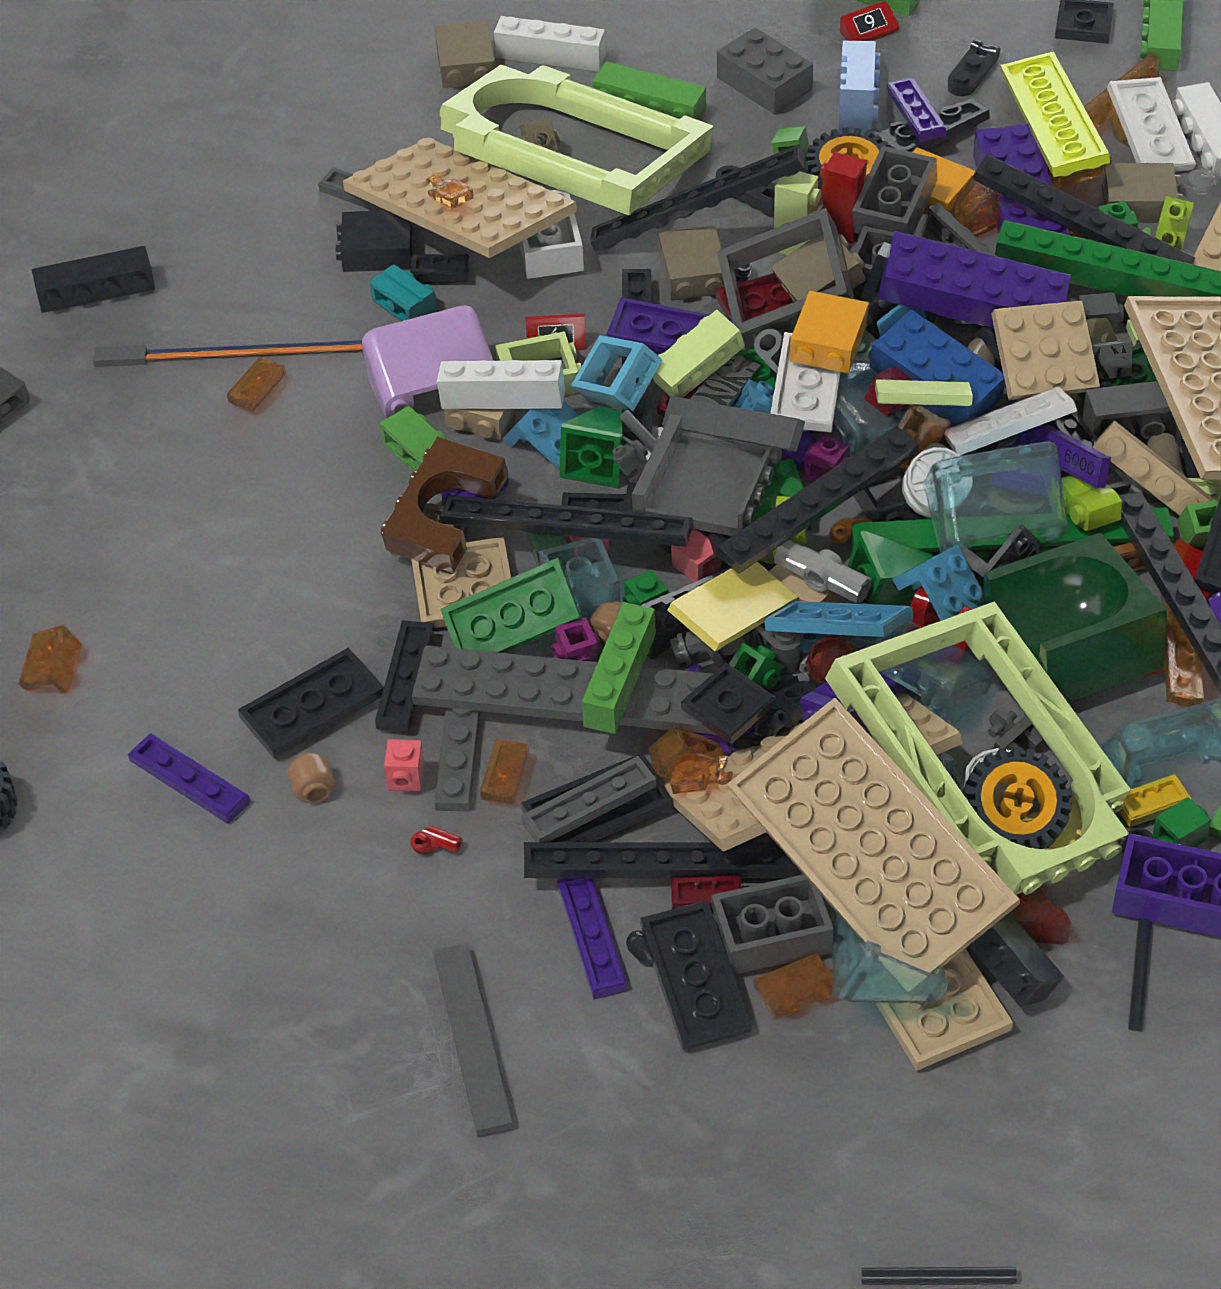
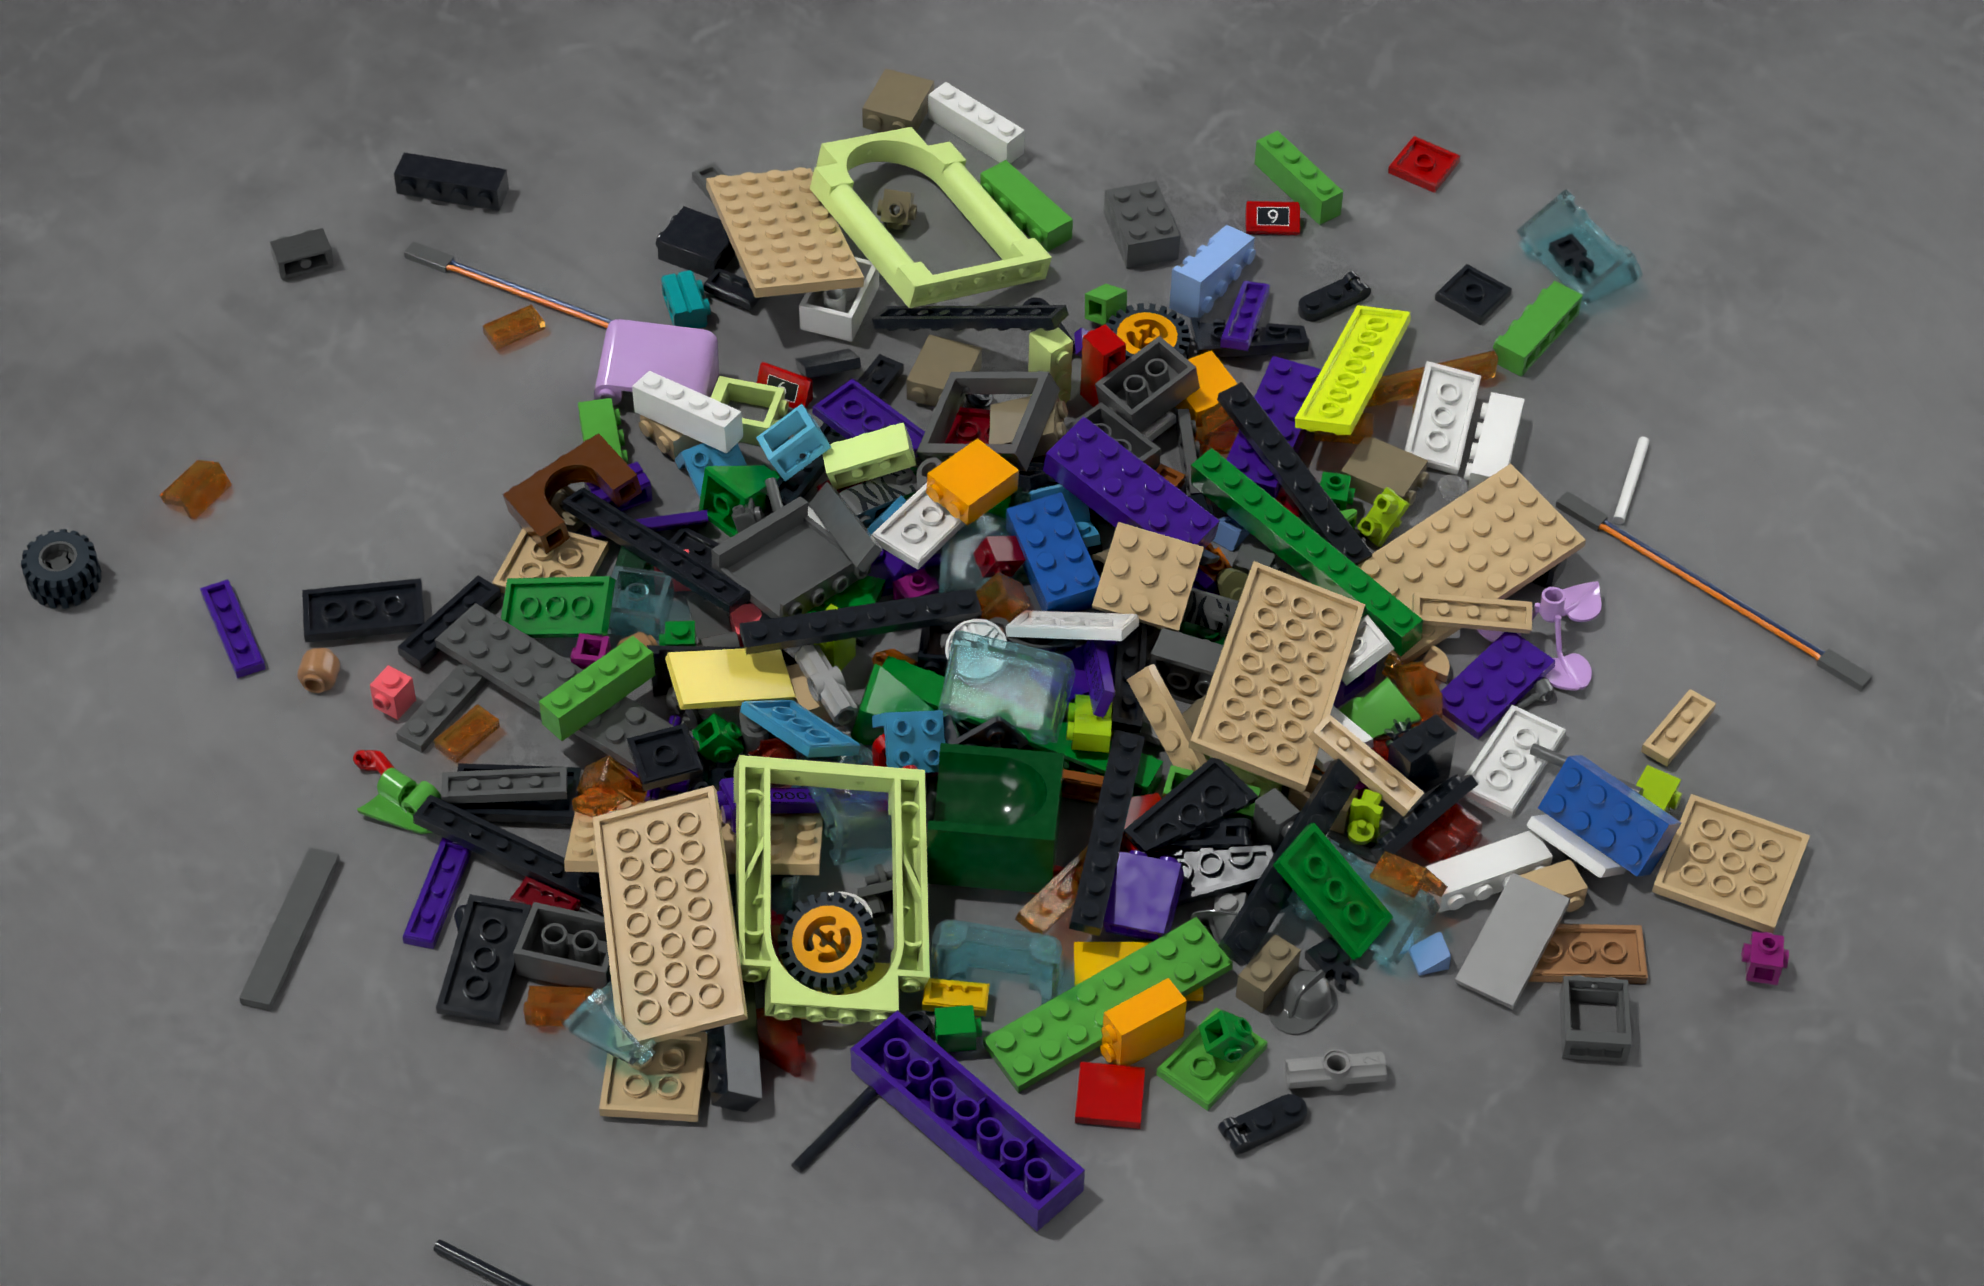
camera: 25 degrees right, 0 degrees up
clear orange plate [426,174,474,209] -> none
yellowish green tile [875,380,973,406] -> none
none -> bright green panel [357,767,442,834]
none -> dark purple tile [591,510,708,539]
none -> dark grey door [686,594,740,647]
none -> black tile [795,349,861,378]

